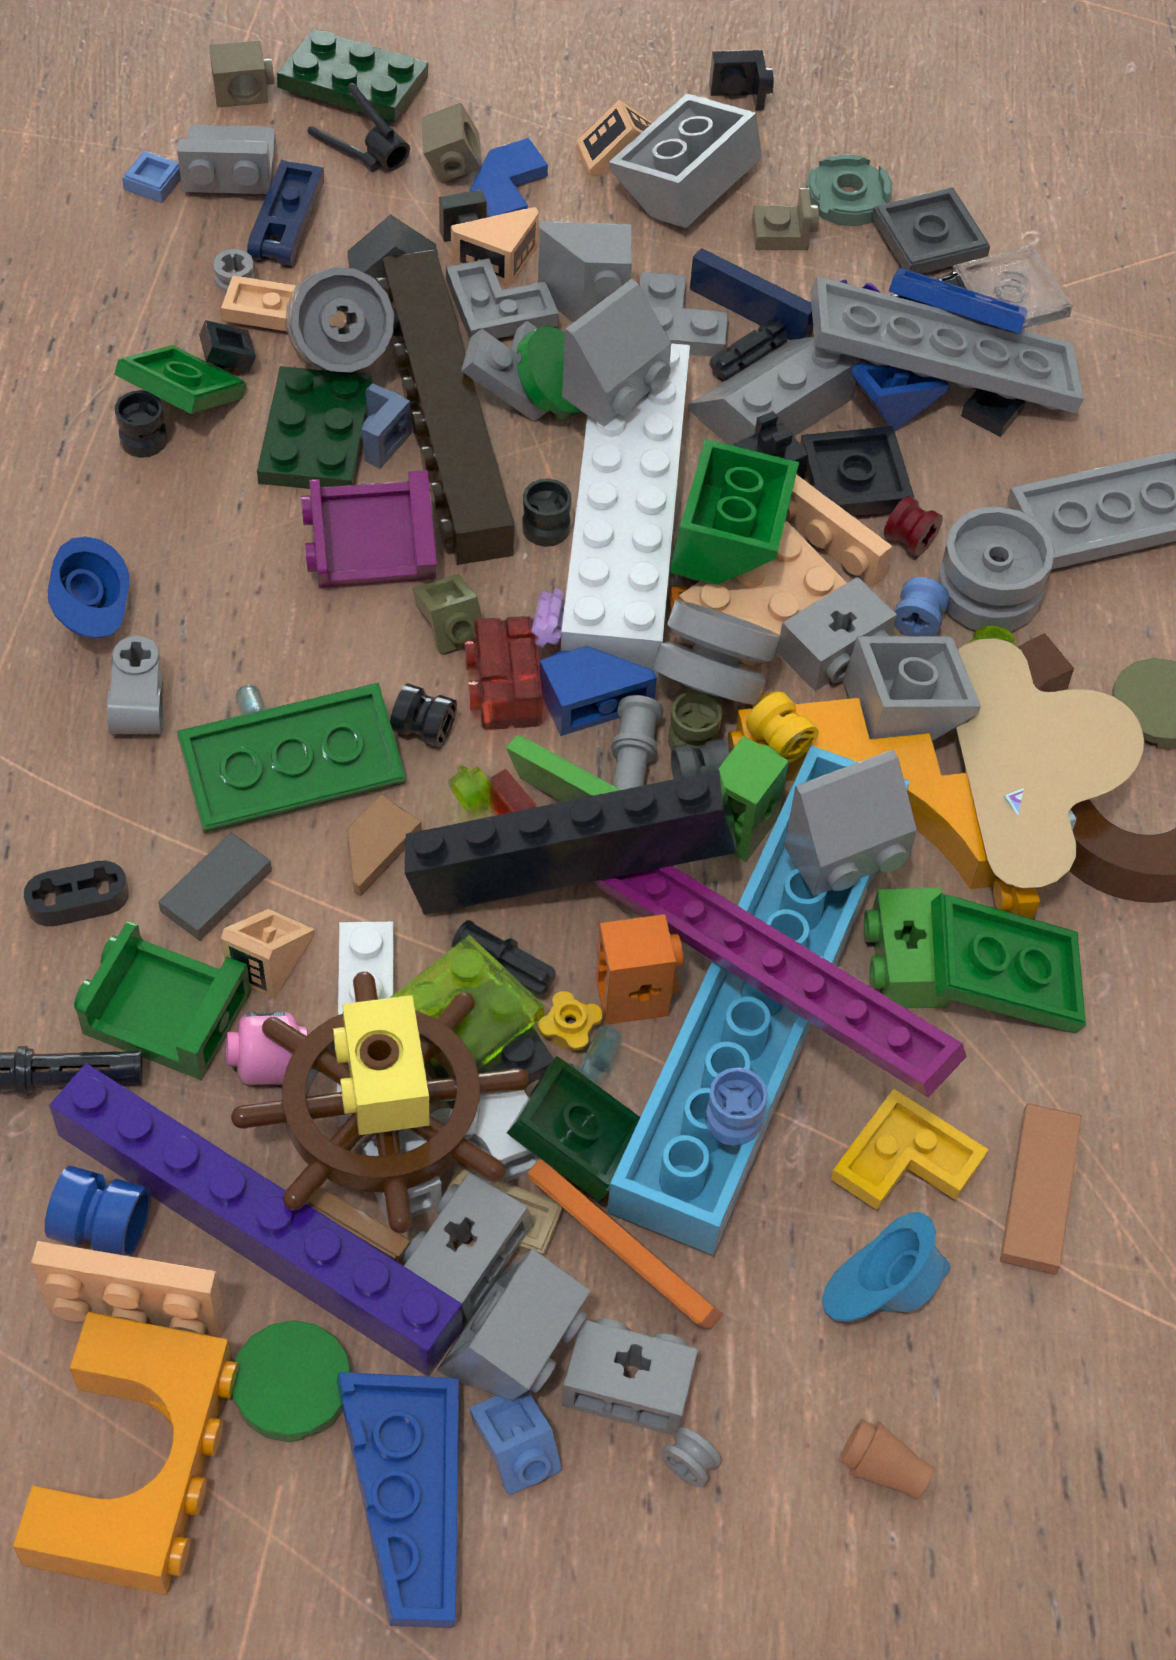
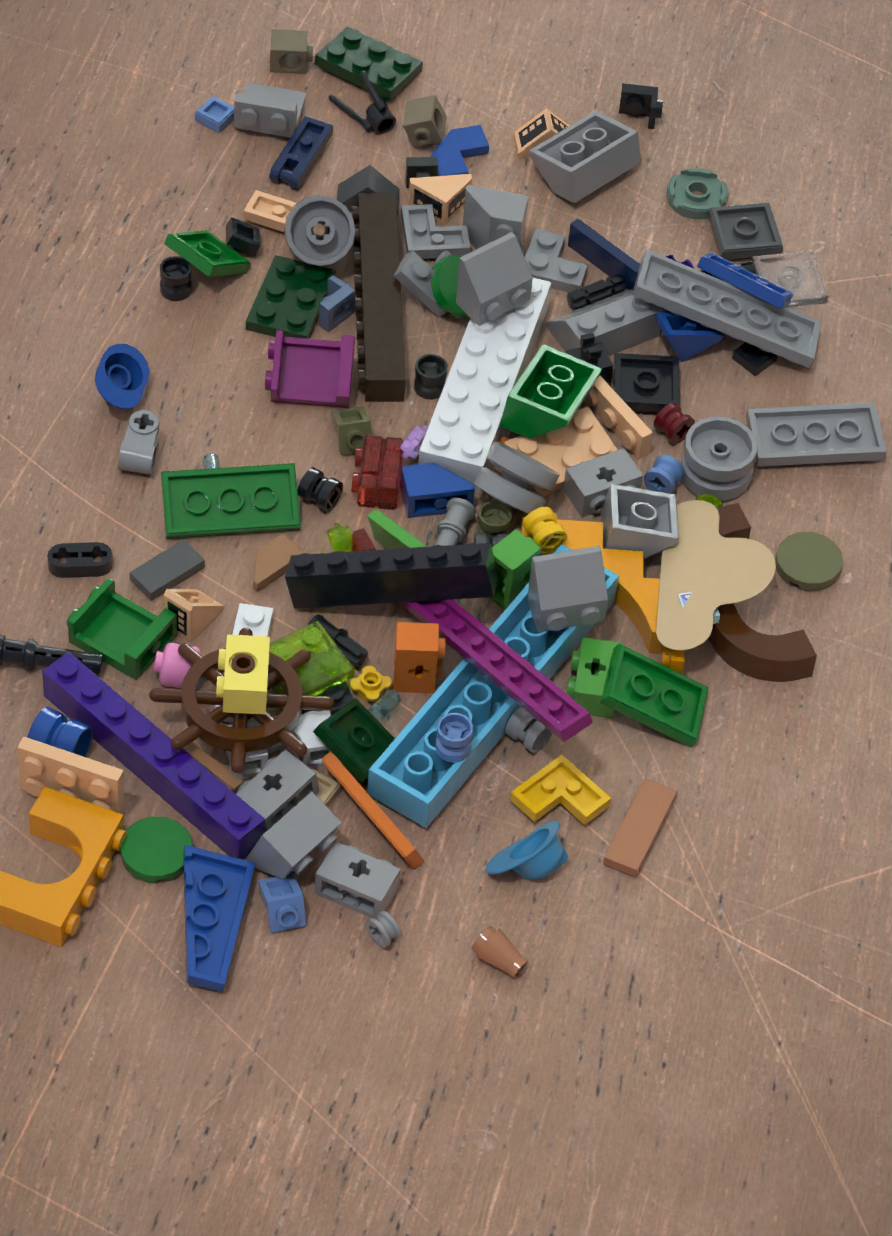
camera: 10 degrees right, 5 degrees down
light grey bush [213,249,255,292] -> none
dark tan bracket [752,188,819,250] -> none
none -> light grey wheel [505,706,552,753]

